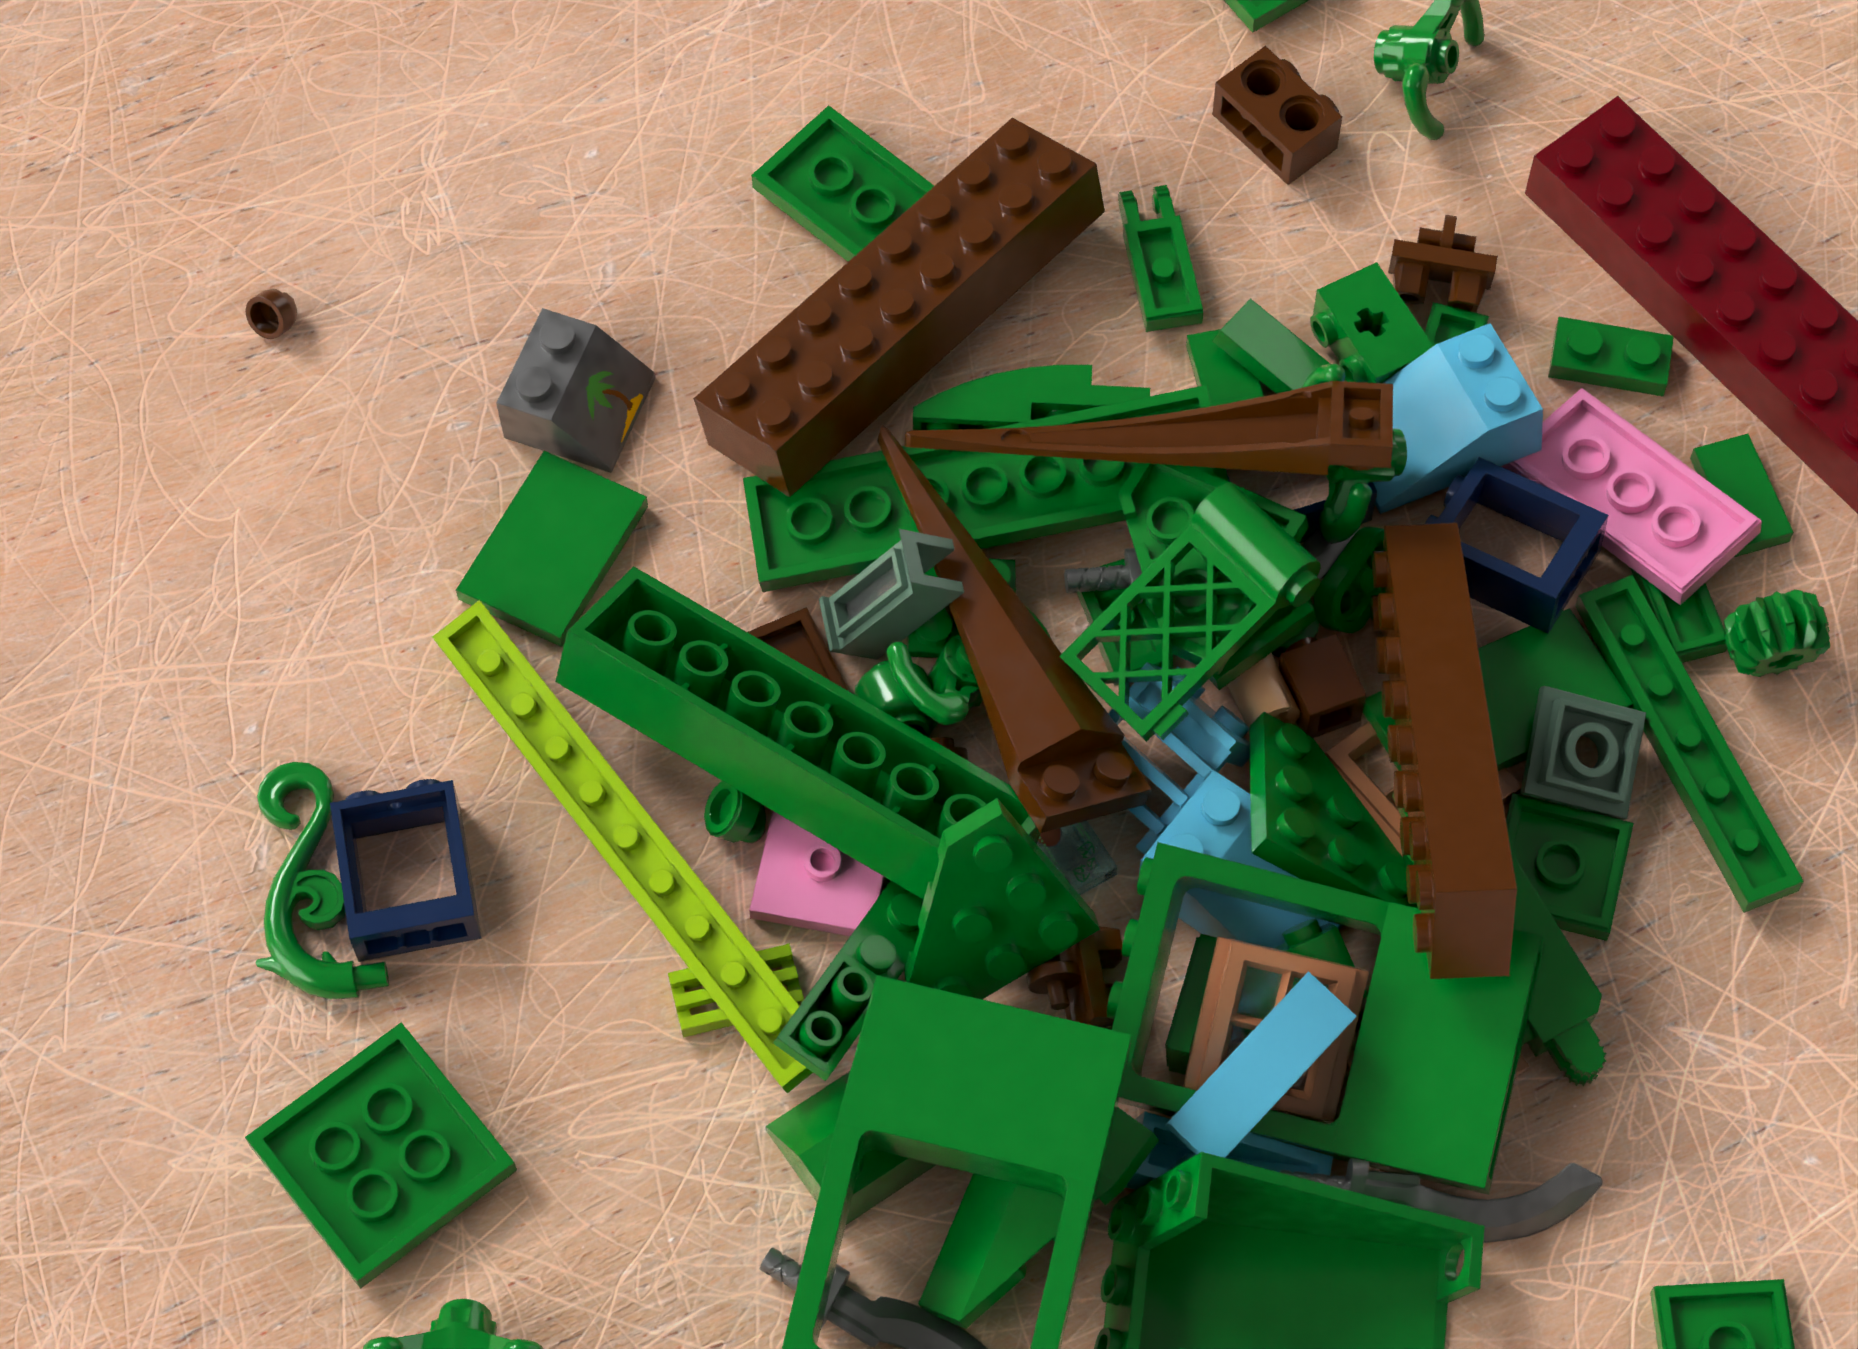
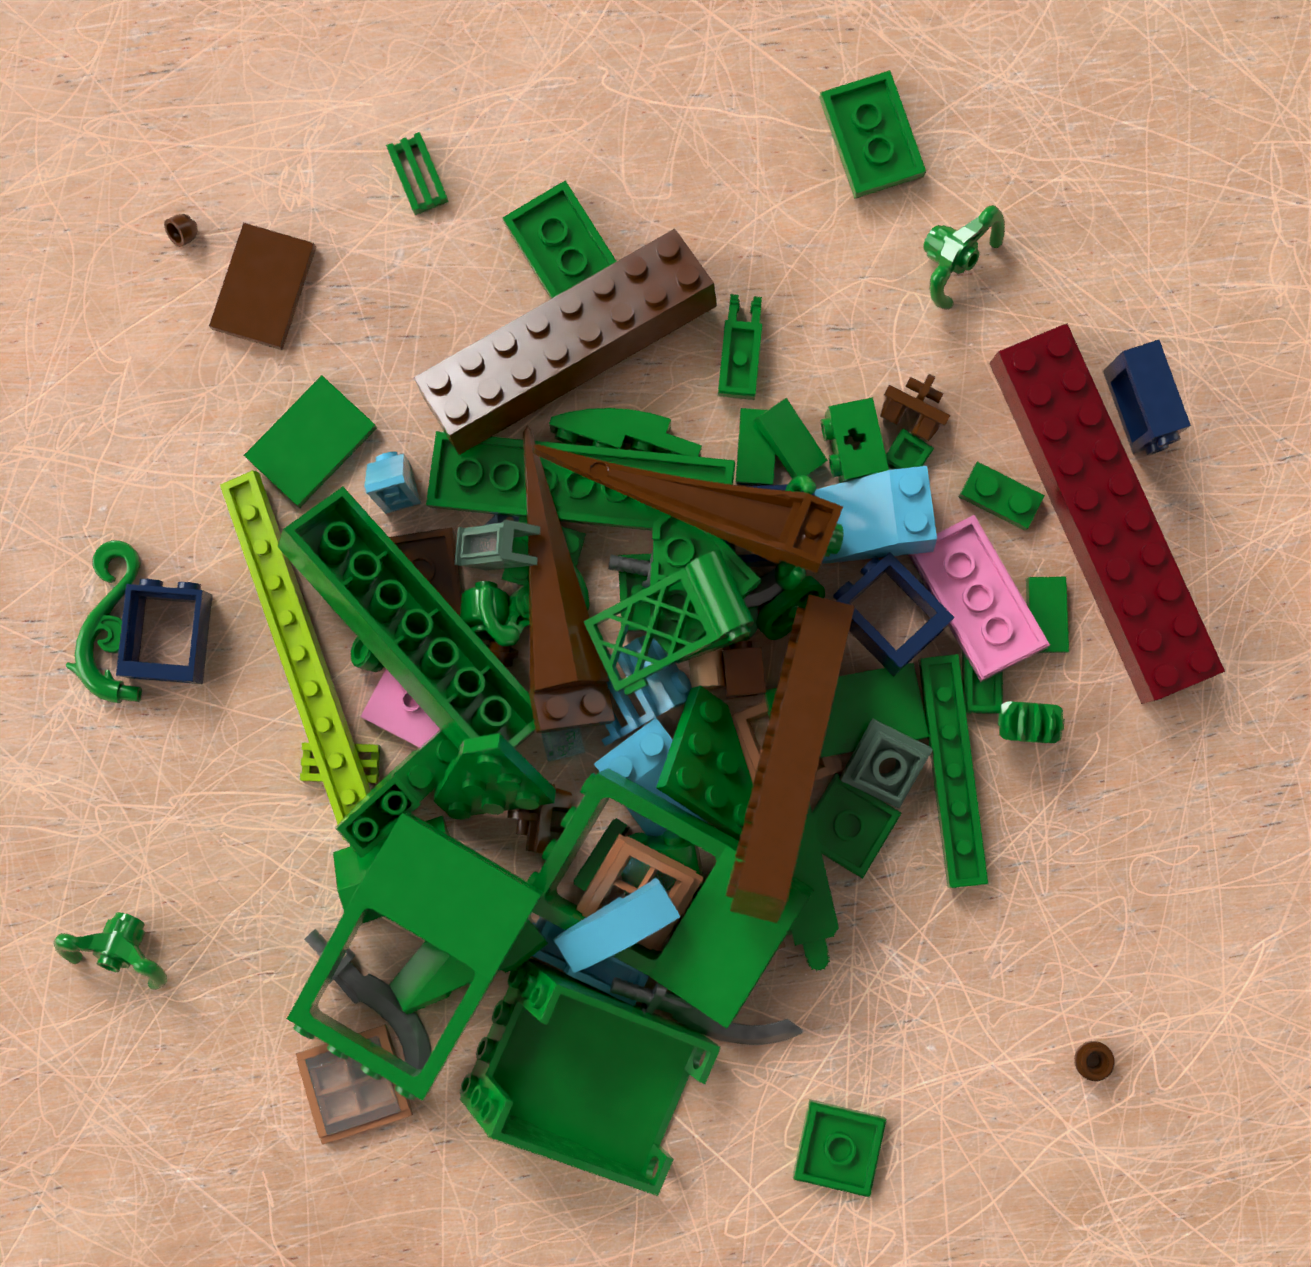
camera: 15 degrees right, 20 degrees up
green plate [245,1022,517,1289] -> none
flat silver slope [496,308,655,473] -> none
reddish brown brick [1212,46,1343,185] -> none
none -> reddish brown tile [209,222,316,350]
none -> medium azure slope [364,452,421,514]
none -> green tile [386,132,449,215]
none -> dark blue window [1103,339,1191,455]

